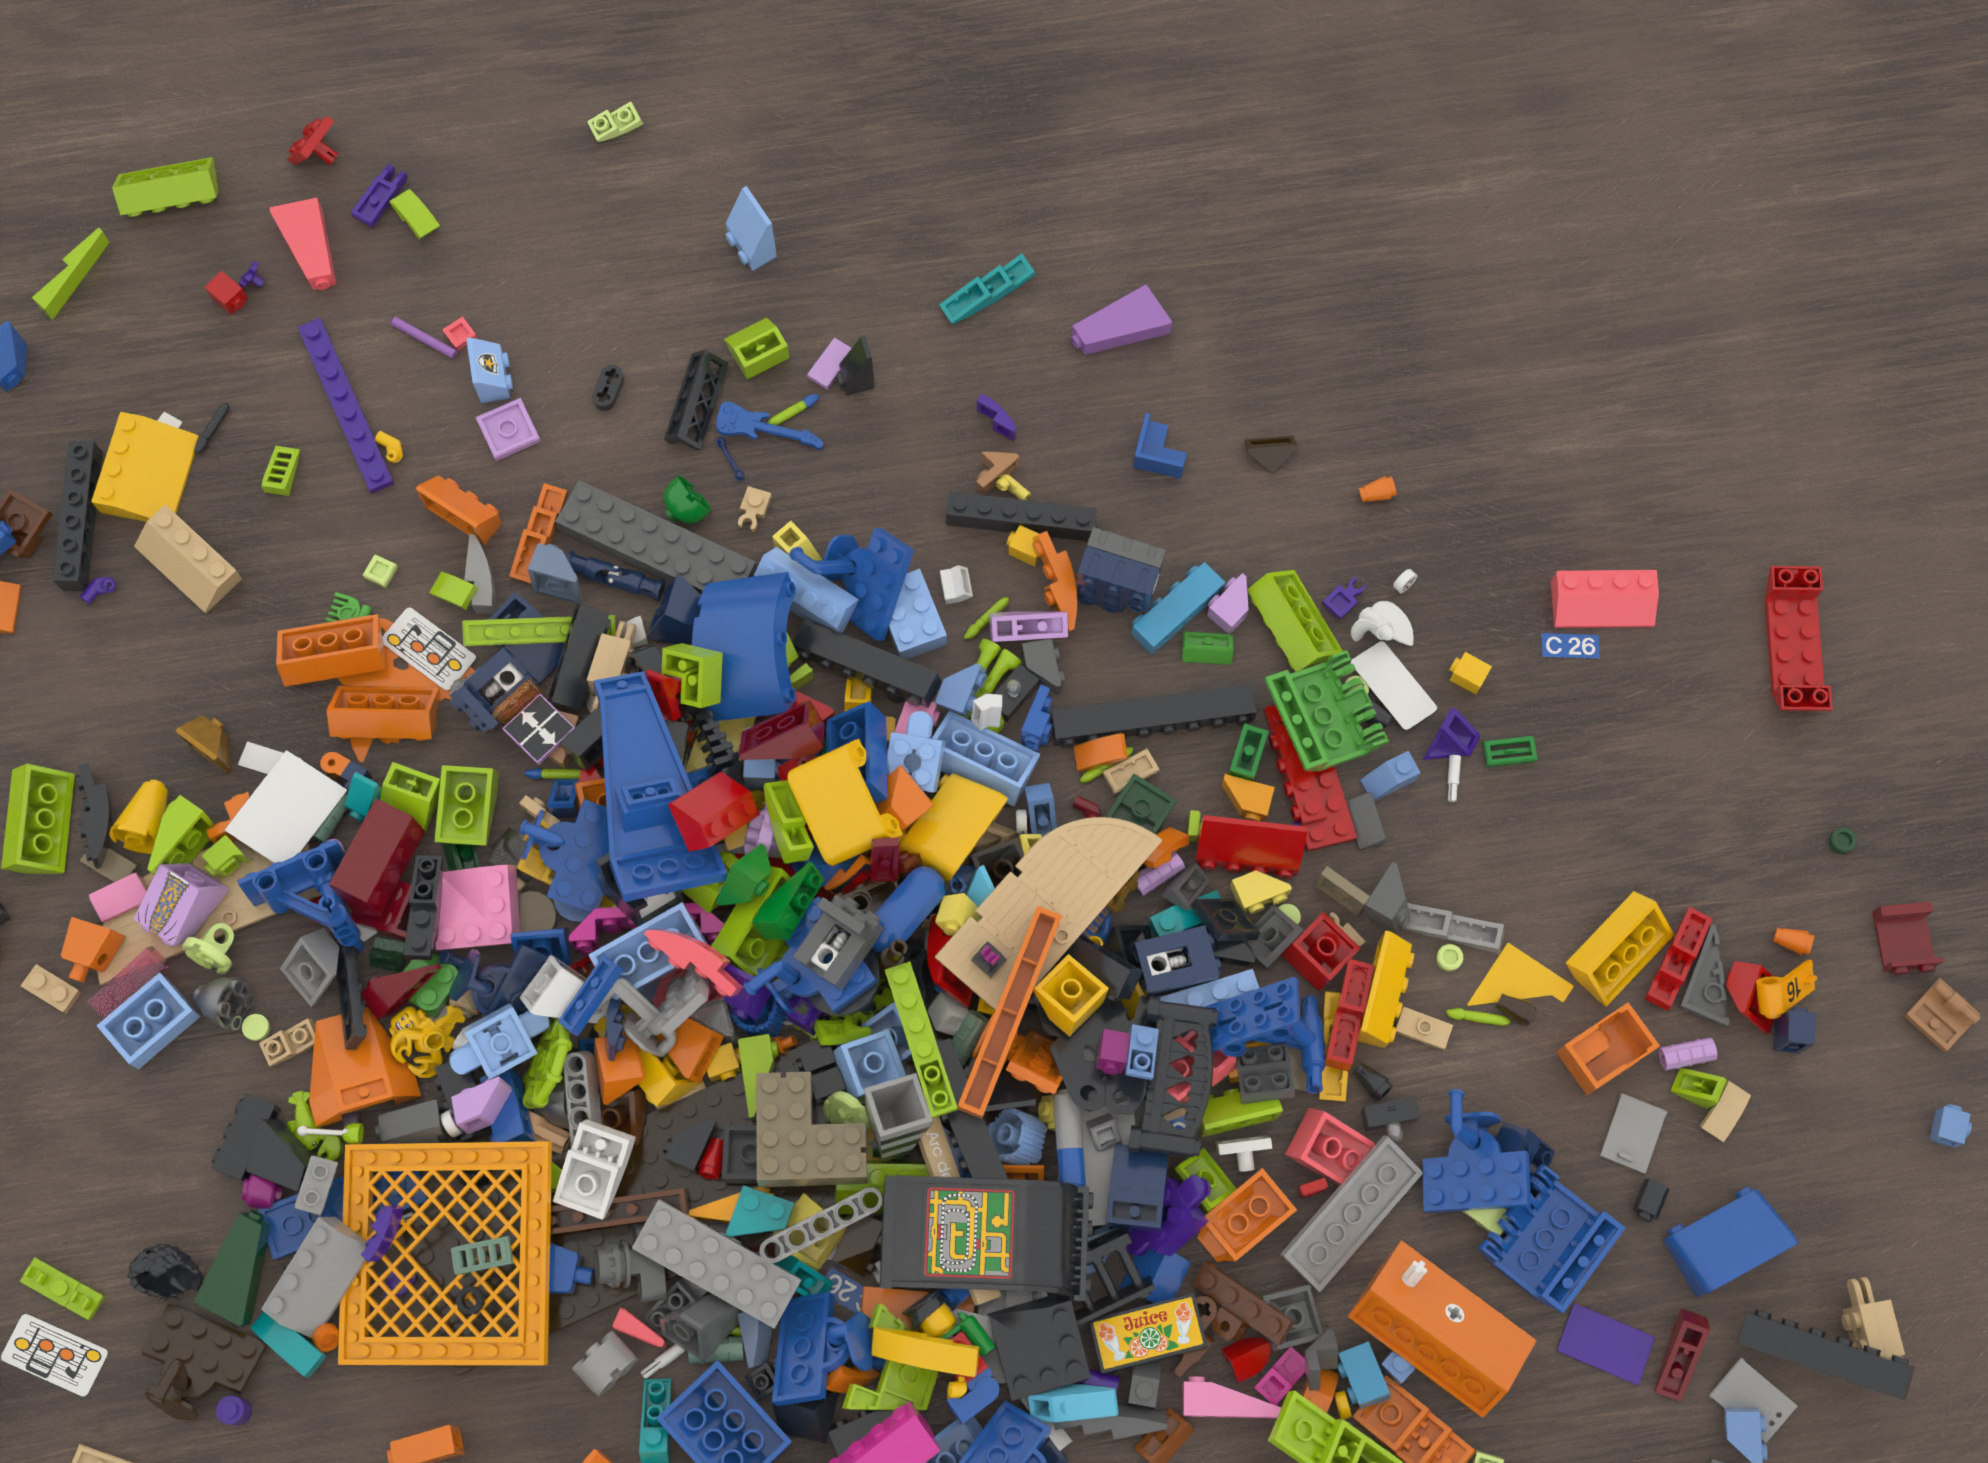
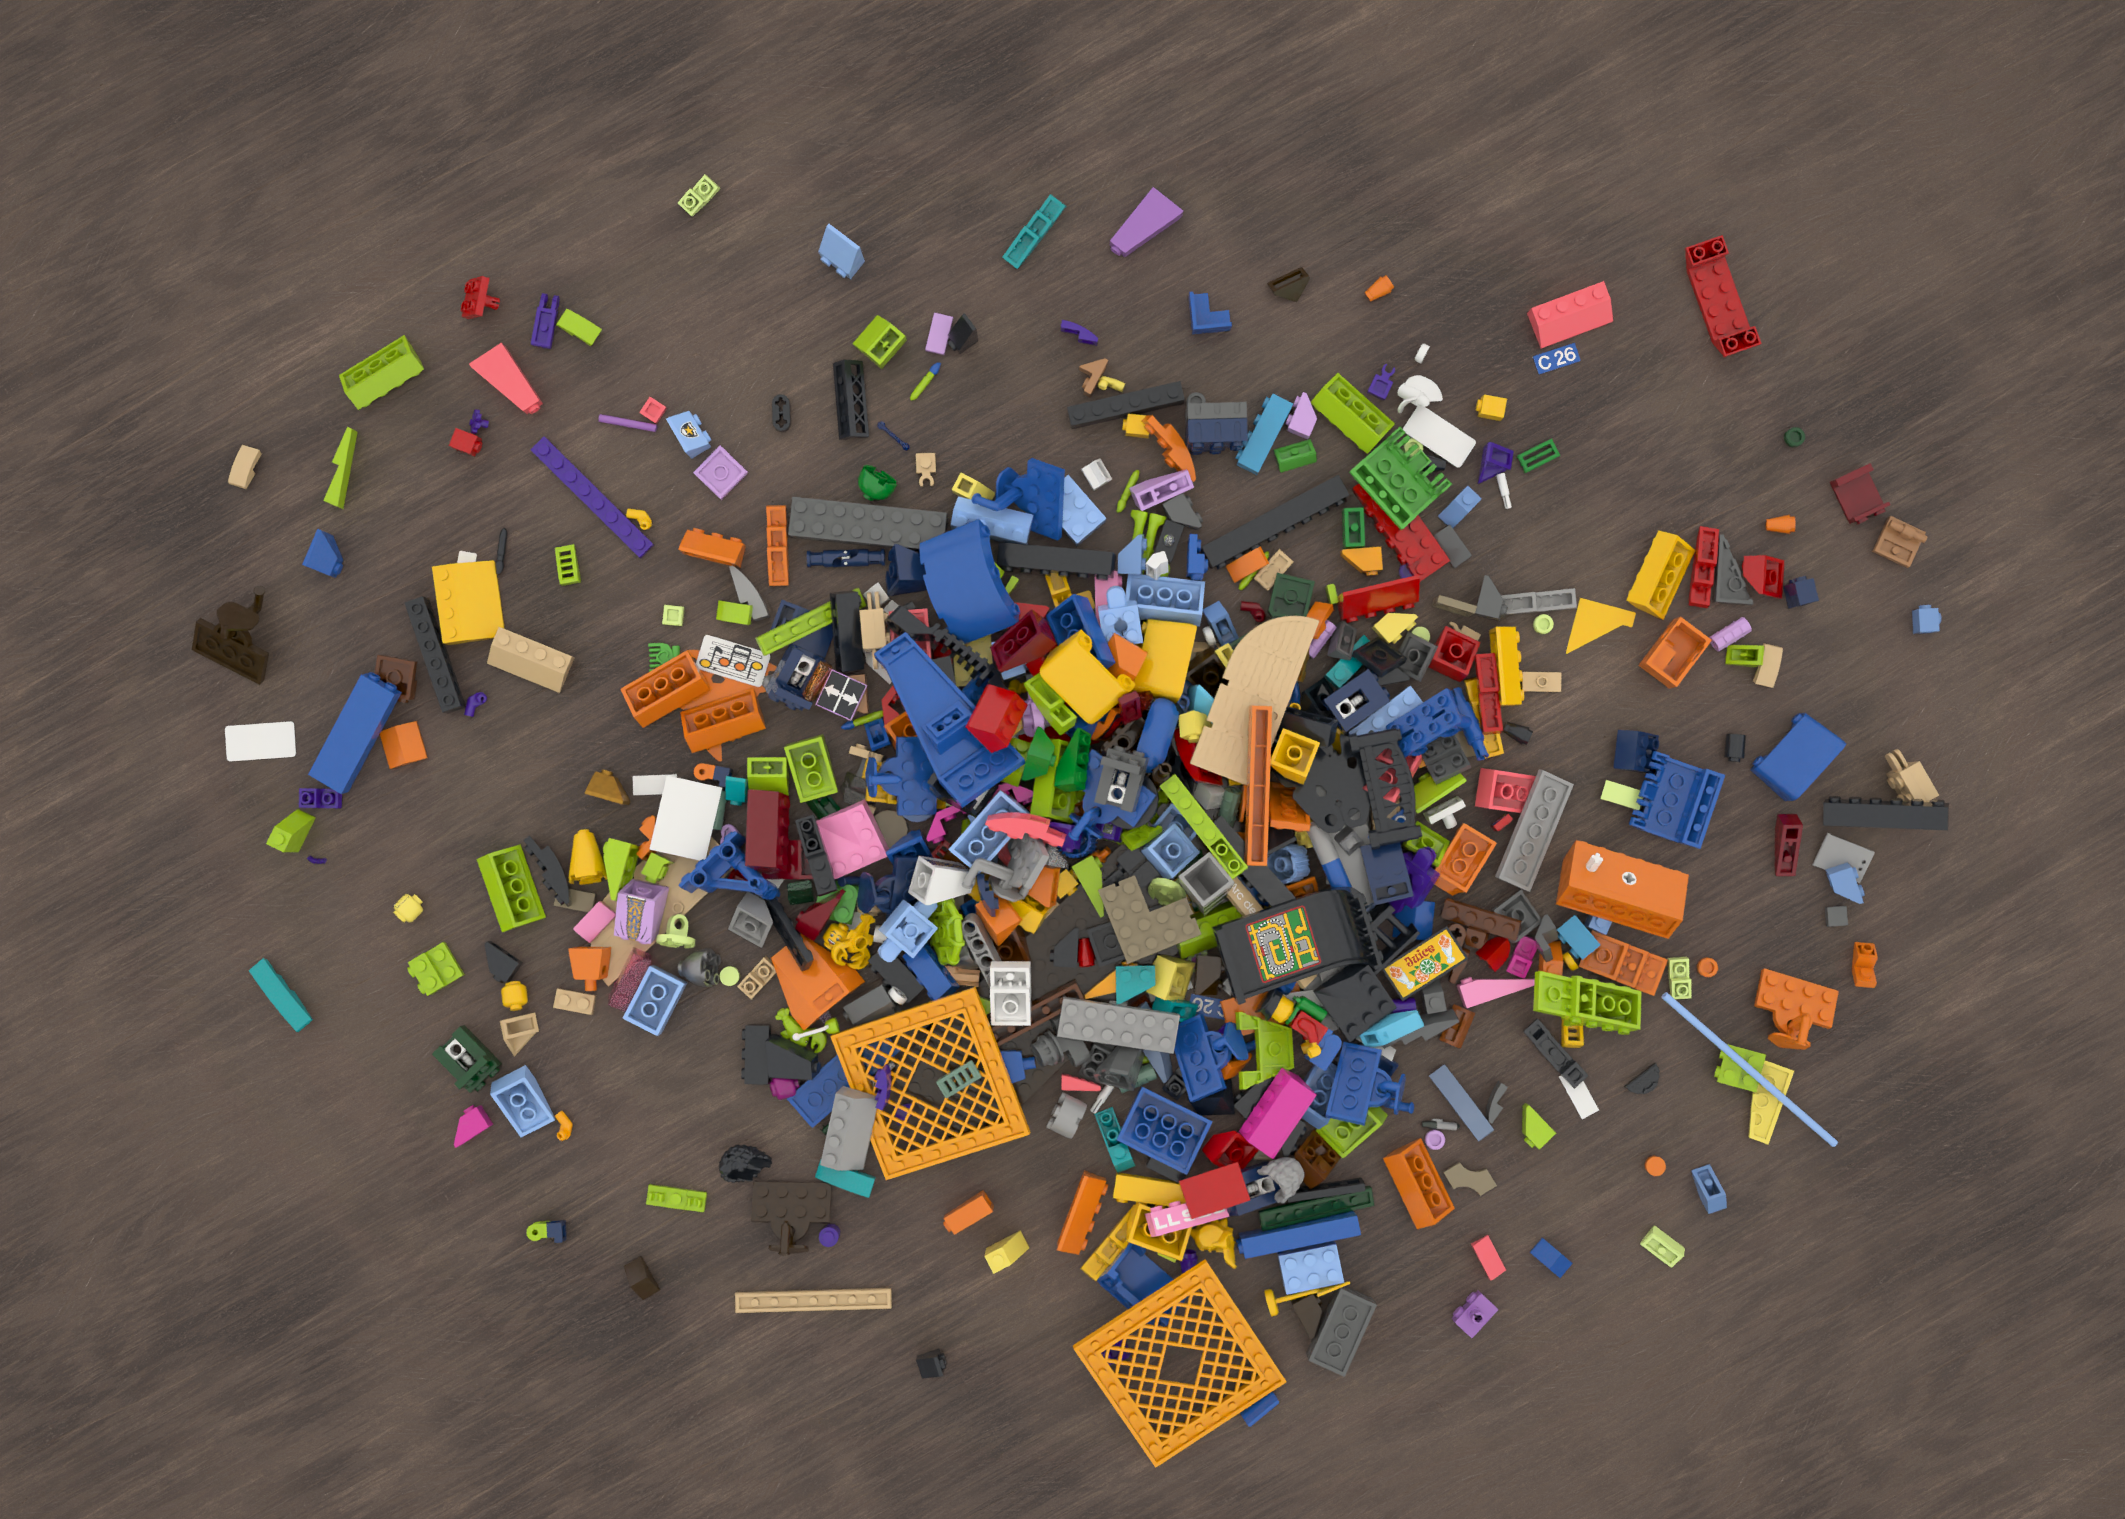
camera: 15 degrees left, 15 degrees up
sticker [1,1314,108,1397] -> none
dark green slope [194,1210,271,1327] -> none
light grey bracket [295,1156,338,1217] -> none
orange tile [312,1323,339,1352] -> none
lavender slope [451,1076,512,1134] -> none
black piece [456,1286,485,1315] -> none
sand blue slope [528,543,582,604] -> none
blue tile [558,955,624,1036] -> none
black brick [559,708,603,771] -> none
red slope [645,670,682,721] -> none
lime brick [661,643,723,708] -> none
blue piece [716,402,823,450] -> none
light grey beam [760,1186,883,1263] -> none
yellow slope [871,1327,979,1377] -> none
black piece [971,941,1007,978] -> none
magenta brick [1095,1029,1130,1074] -> none
medium blue slope [1124,1024,1159,1080] -> none
black piece [1361,1097,1421,1143] -> none
blue plate [1422,1089,1531,1214] -> none
lime piece [1446,1008,1510,1026] -> none
dark brown cone [1496,993,1537,1026] -> none
dark purple window [1557,1303,1655,1386] -> none
light grey container [1599,1093,1667,1174] -> none
light orange door [1756,960,1817,1019] -> none

